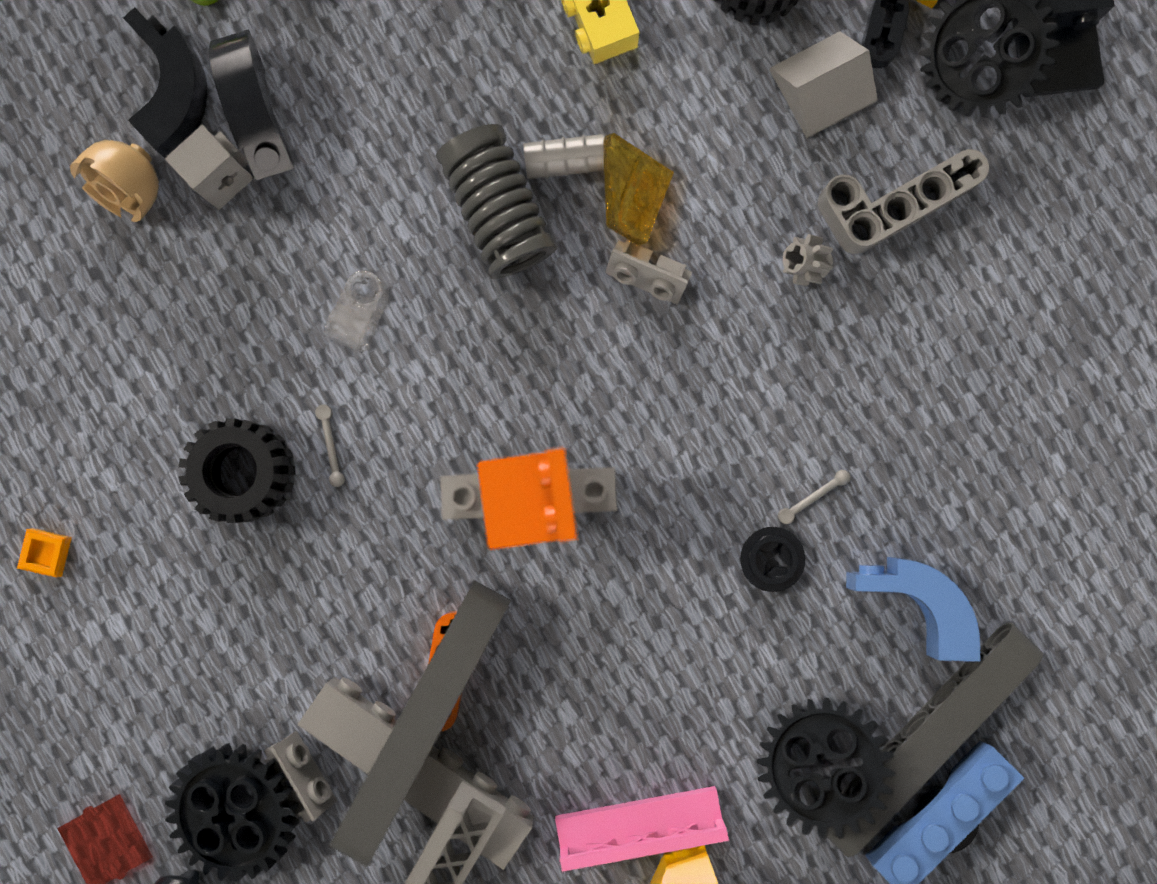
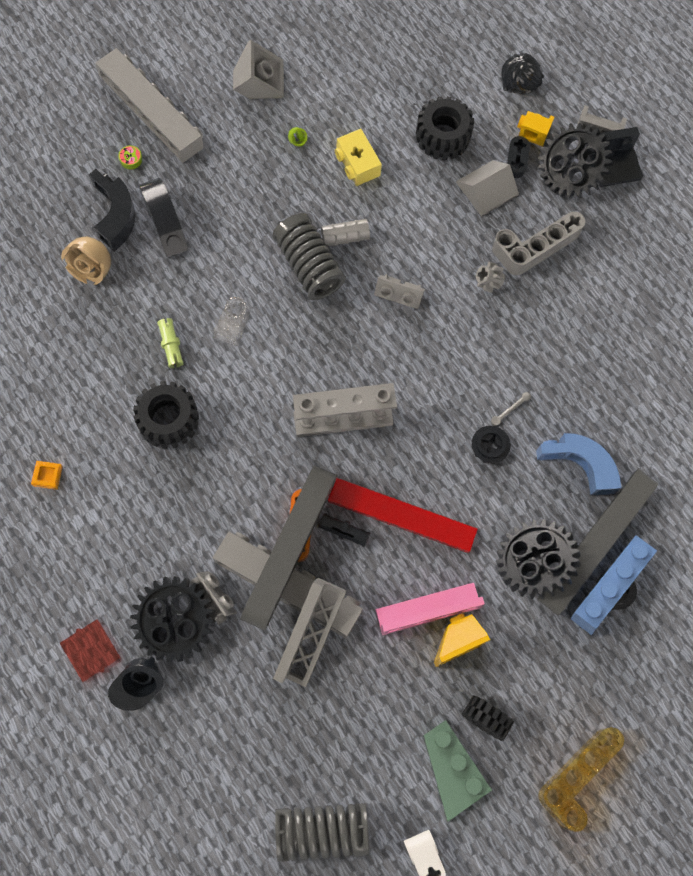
camera: 10 degrees left, 15 degrees down
light grey brick [165,125,254,210] -> none
light grey hinge [315,404,345,487] -> none
orange bracket [477,448,577,549] -> none
clear yellow wing [603,132,674,245] -> none
none -> yellowish green pin [157,318,184,368]
none -> black pin [318,513,371,547]
none -> red tile [328,478,478,553]

